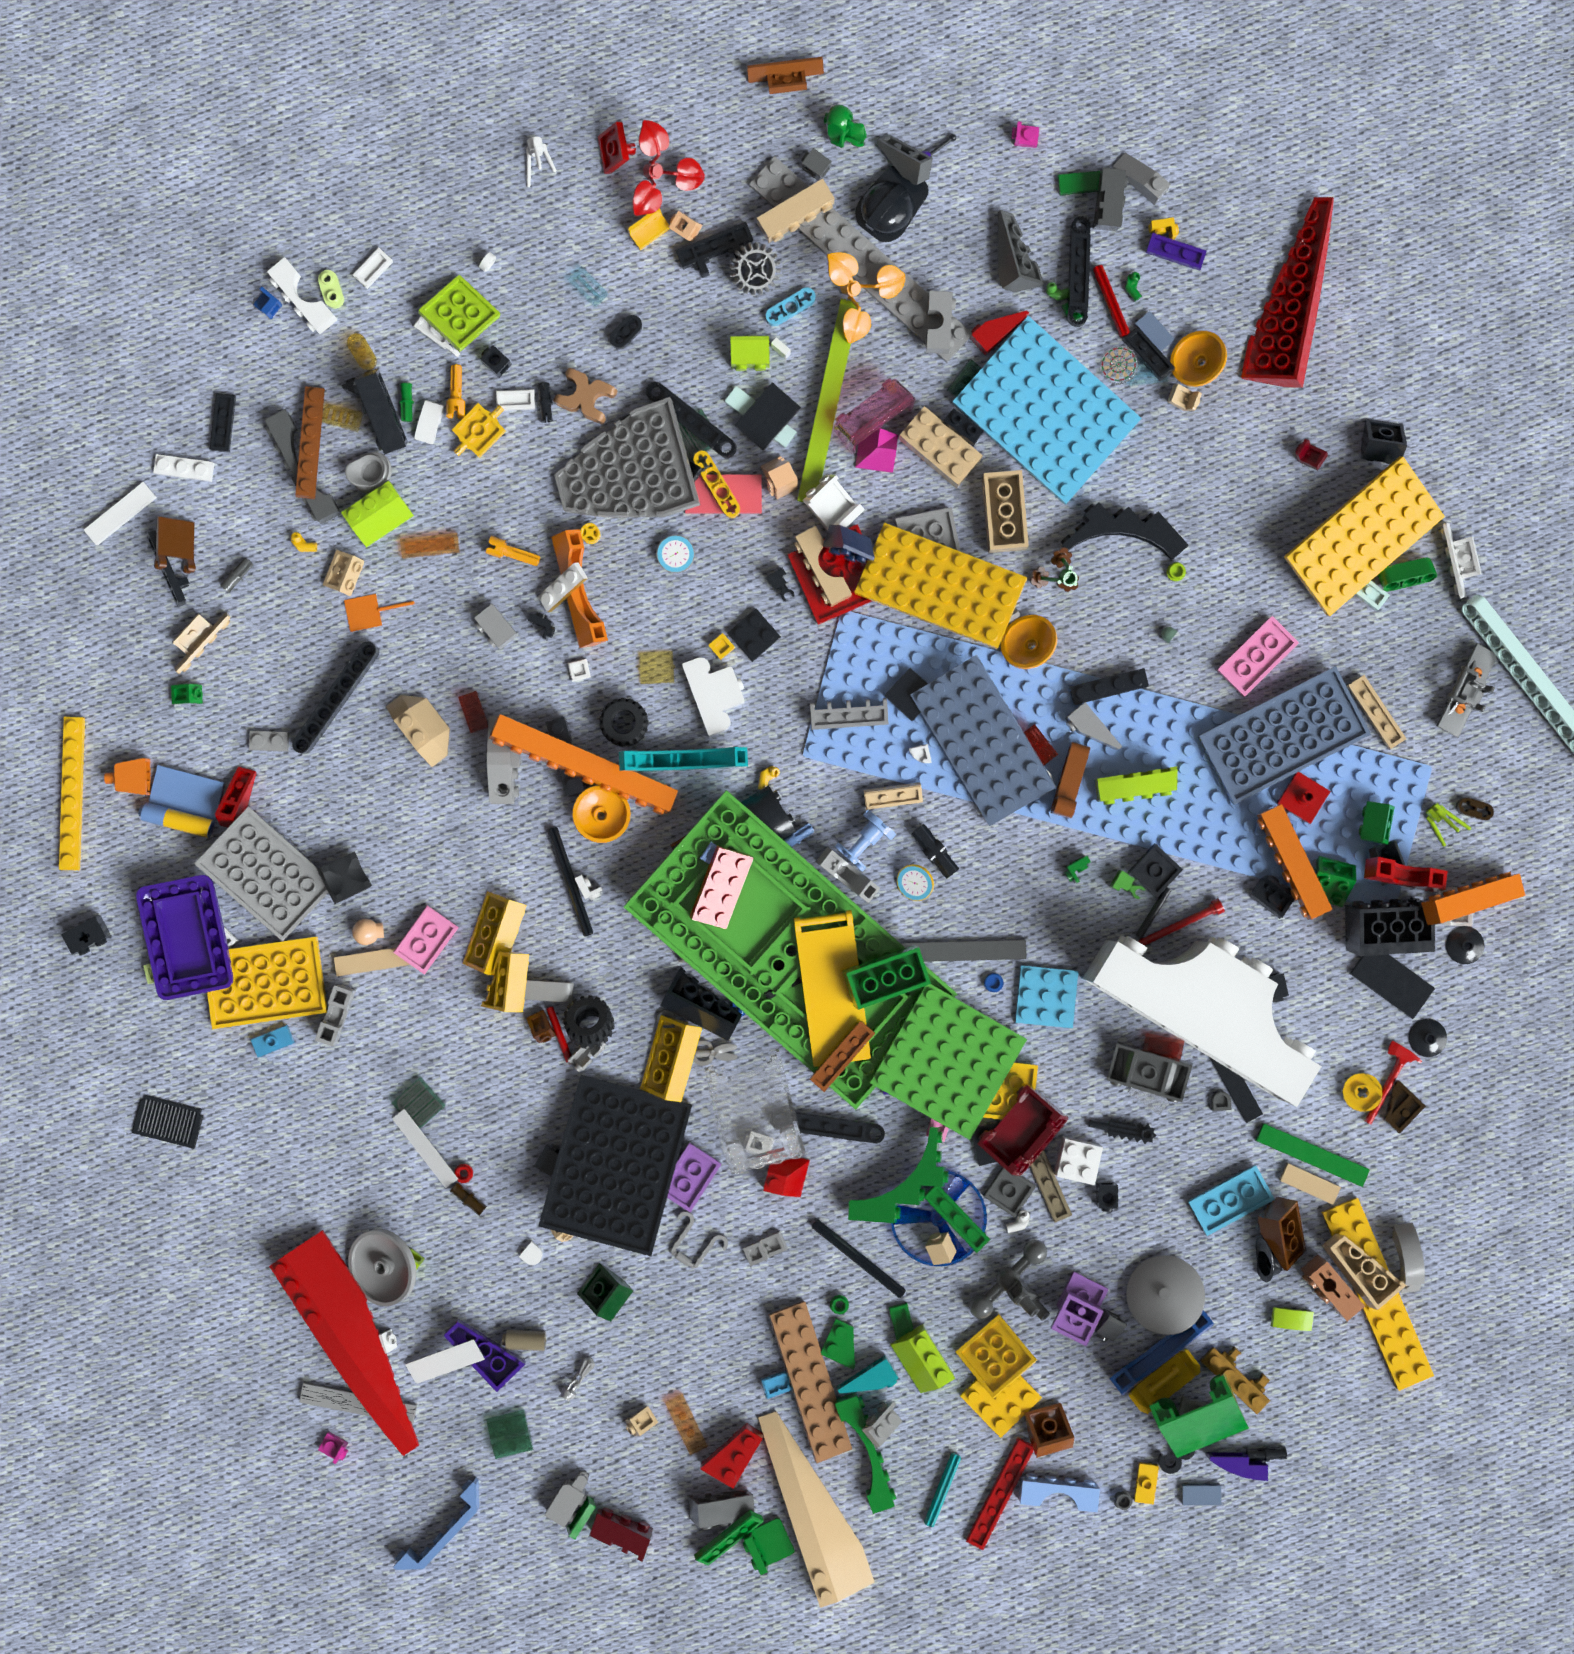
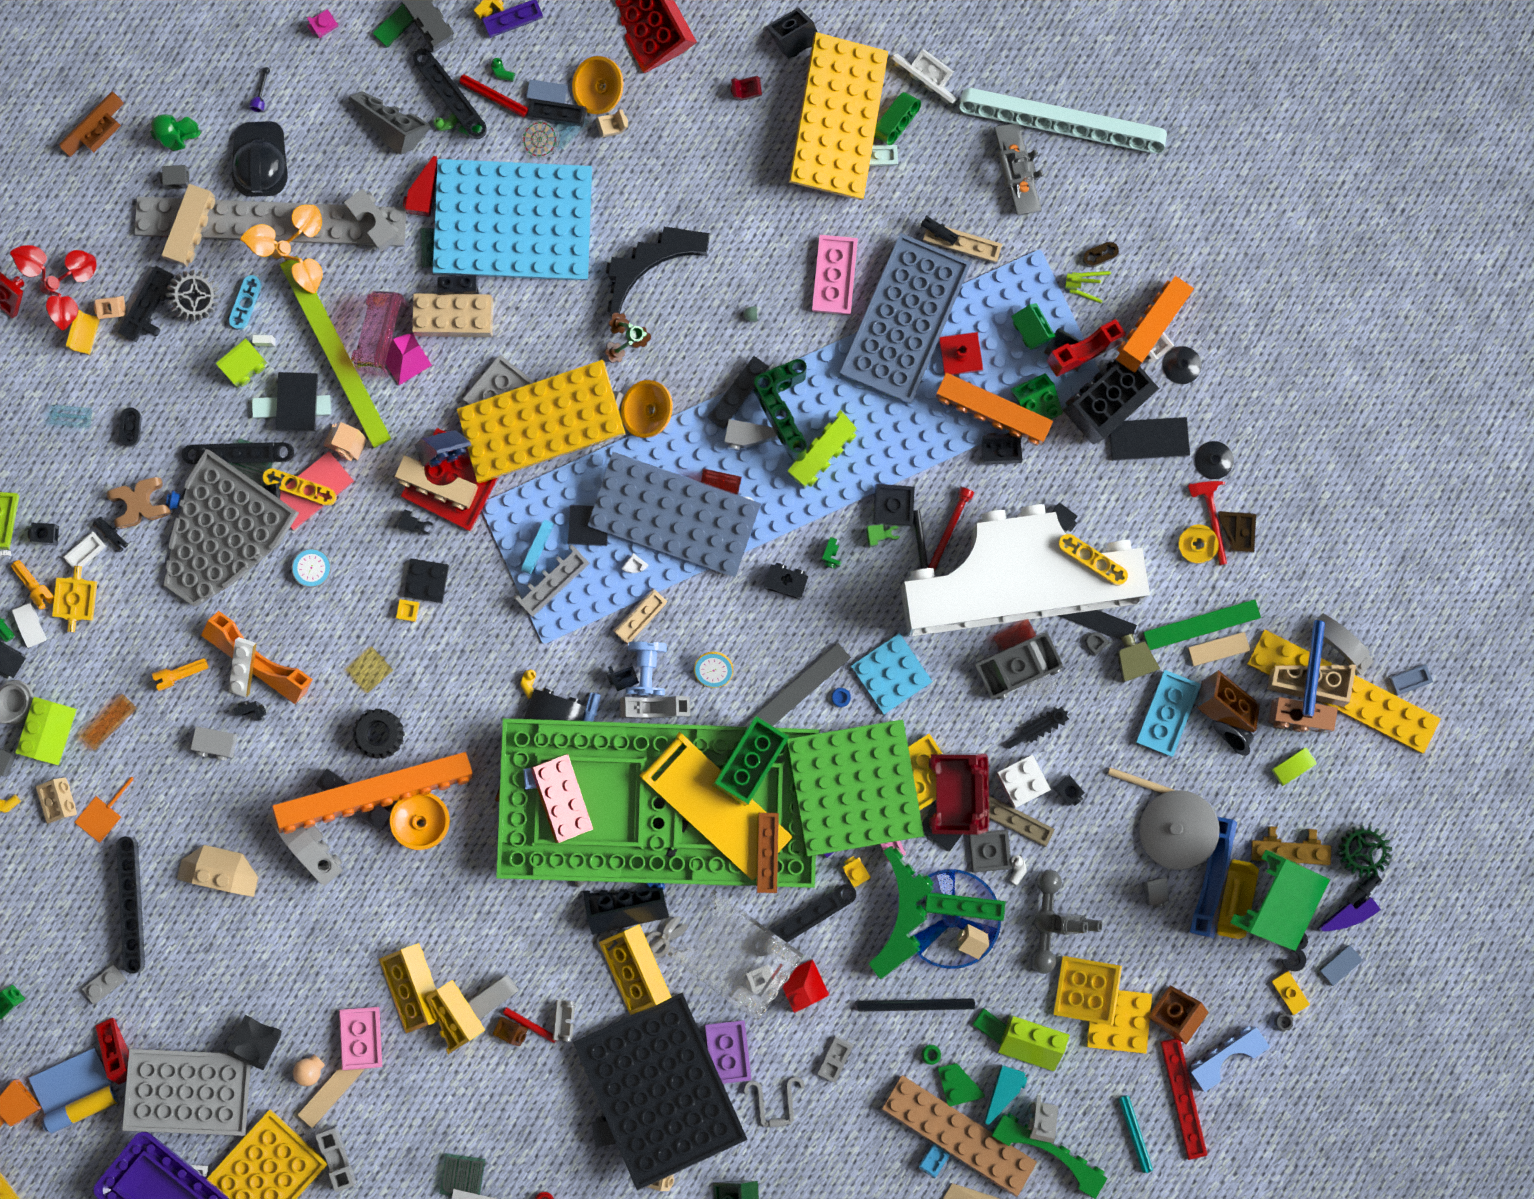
camera: 40 degrees left, 5 degrees down
clear red plate [458,691,488,734] -> none
black axle [547,827,593,937] -> none
black tyre [563,995,615,1049] -> none
white tile [568,659,591,682] -> none
white bracket [575,875,603,900] -> none
yellow wheel [580,523,601,544] -> none
teal arch [619,747,748,772] -> none
white brick [682,658,745,737] -> none
white panel [803,474,865,531] -> none
dark grey slope [877,135,933,185] -> none
black piece [911,824,959,879] -> none
tan brick [982,470,1029,553] -> none
dark orange beam [1050,742,1090,819] -> none
medium lavender bracket [1051,1271,1109,1346] -> none
lime plate [1166,562,1186,582] -> none
none -> blue plate [166,490,180,510]
none -> medium azure beam [521,520,554,574]
none -> black bracket [607,666,639,692]
none -> dark green beam [754,359,807,462]
none -> black brick [764,563,808,600]
none -> yellow bracket [842,856,871,888]
none -> black pin [920,215,960,246]
none -> yellow beam [1058,534,1128,586]
none -> tan bar [1107,767,1175,794]
none -> olive torso [1117,634,1160,683]
none -> blue axle [1302,620,1325,716]
none -> dark green gear [1338,825,1392,878]
none -> sand blue tile [1389,664,1433,696]

